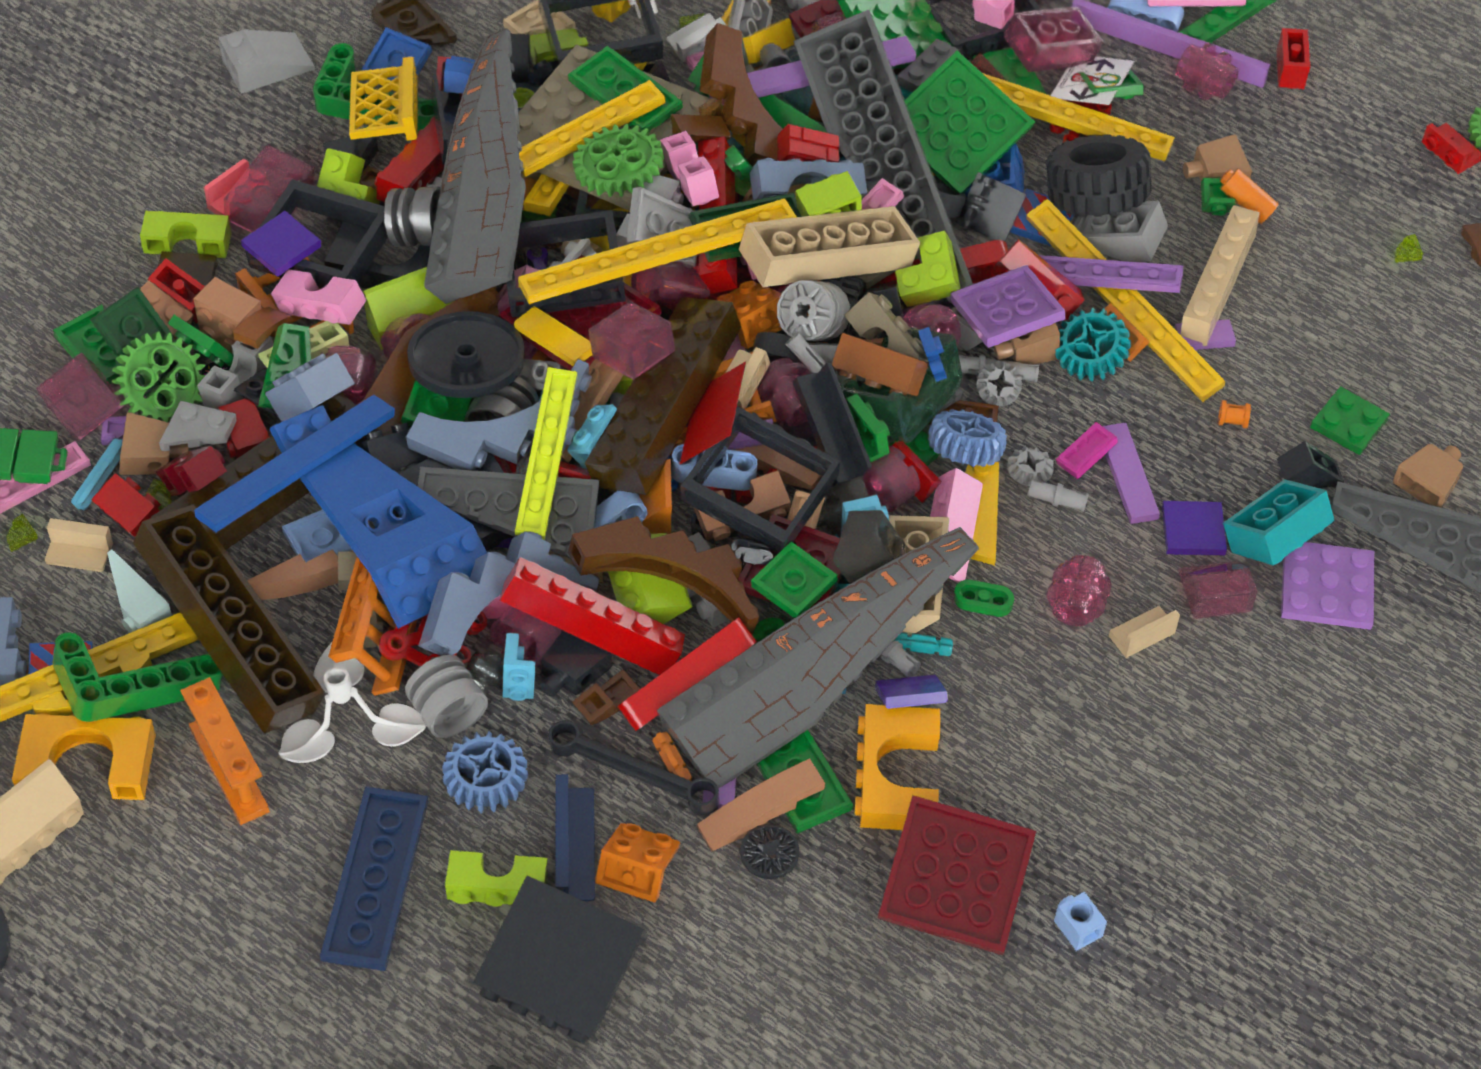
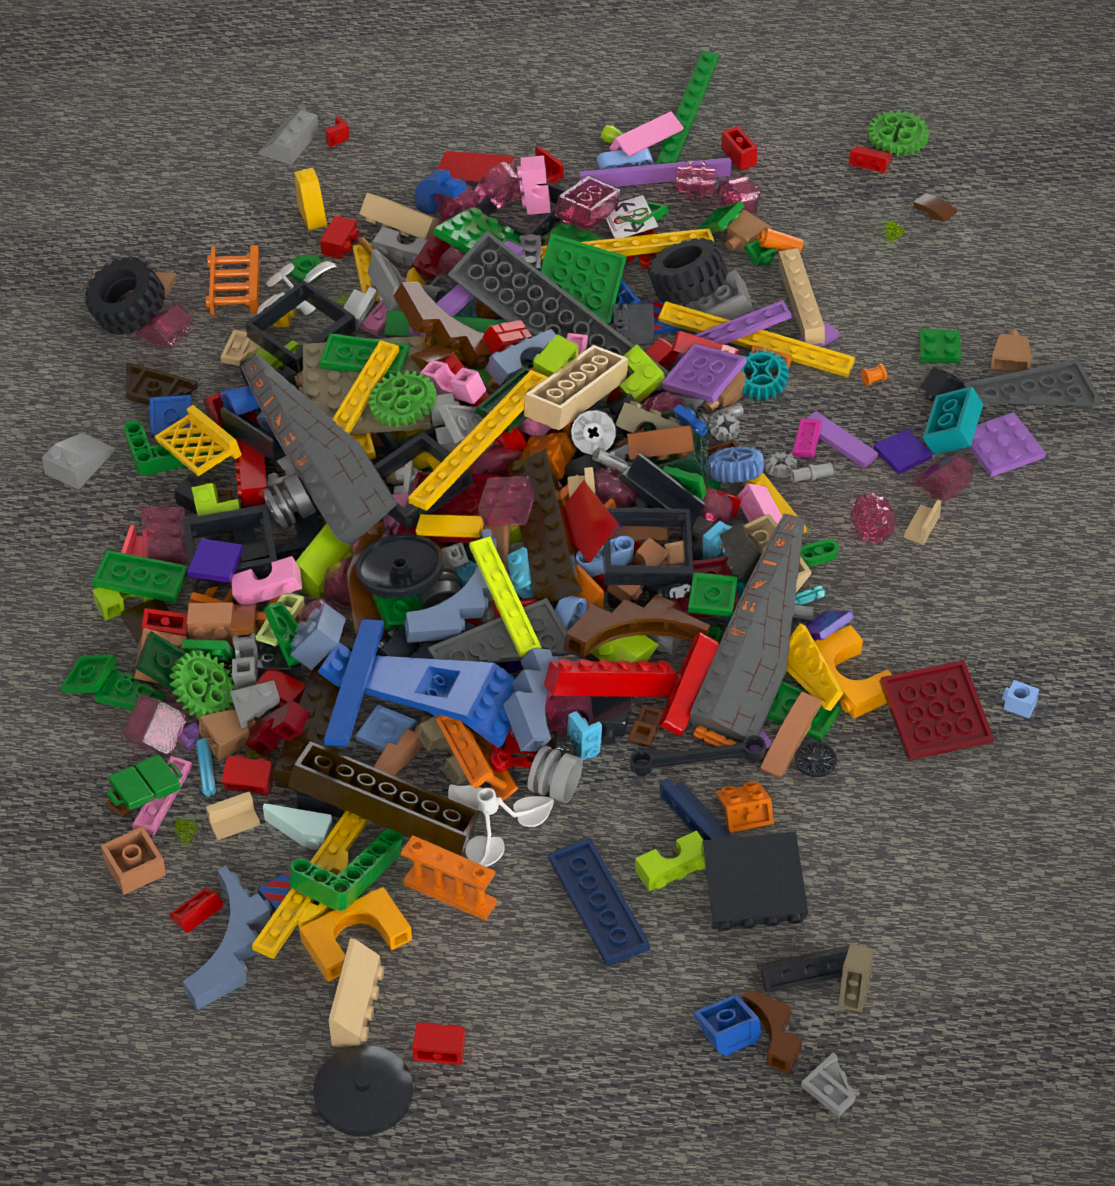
camera: 30 degrees left, 5 degrees down
medium blue gear [442,731,528,813] -> none
green plate [724,145,753,182] -> none
none -> green plate [60,654,118,694]
none -> green tile [92,550,189,603]
none -> red brick [412,1022,466,1065]
none -> green plate [695,201,744,234]
none -> clear pink brick [718,175,761,213]
none -> yellow wing [787,623,843,711]

